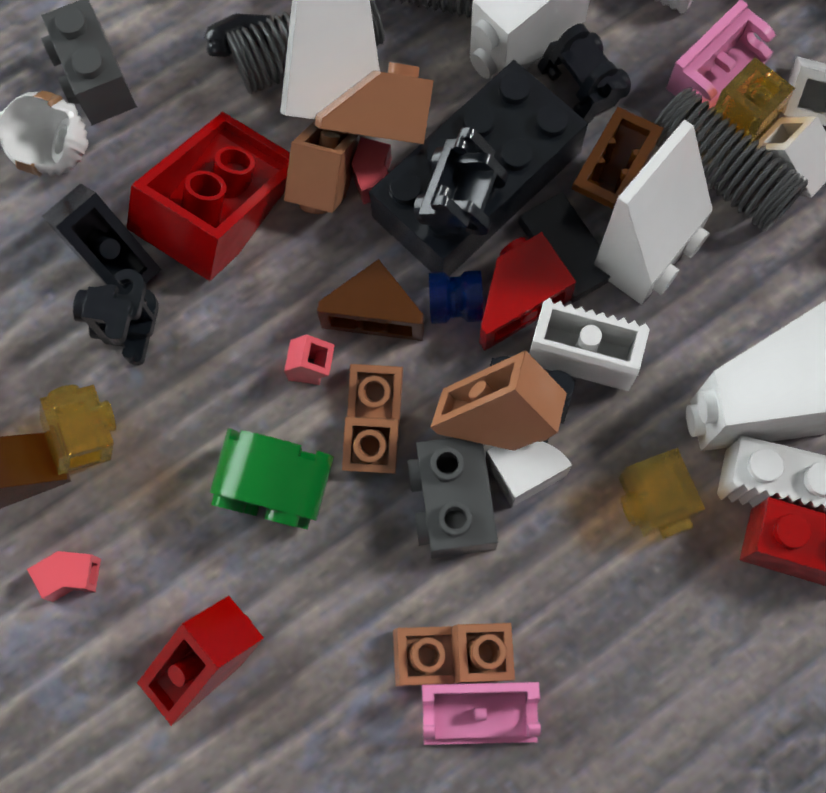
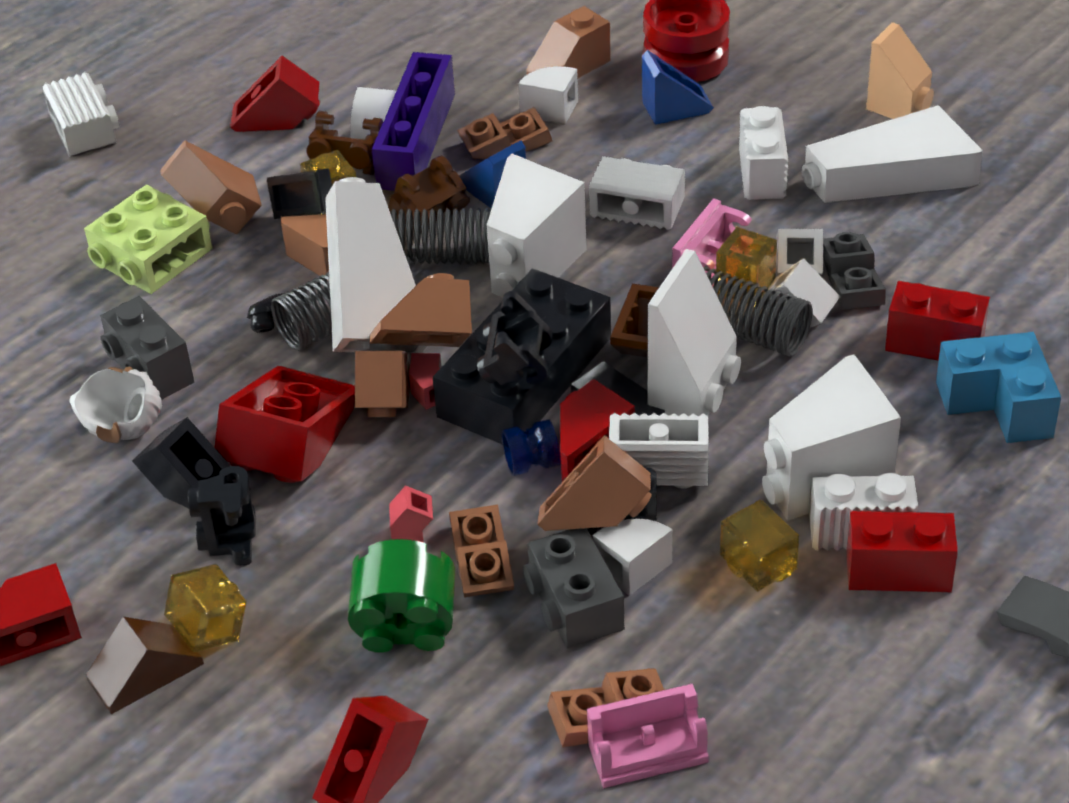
camera: 15 degrees left, 30 degrees down
coral piece [27,551,101,602] -> none
reddish brown slope [317,259,424,341] -> none
black piece [537,23,631,123] -> none

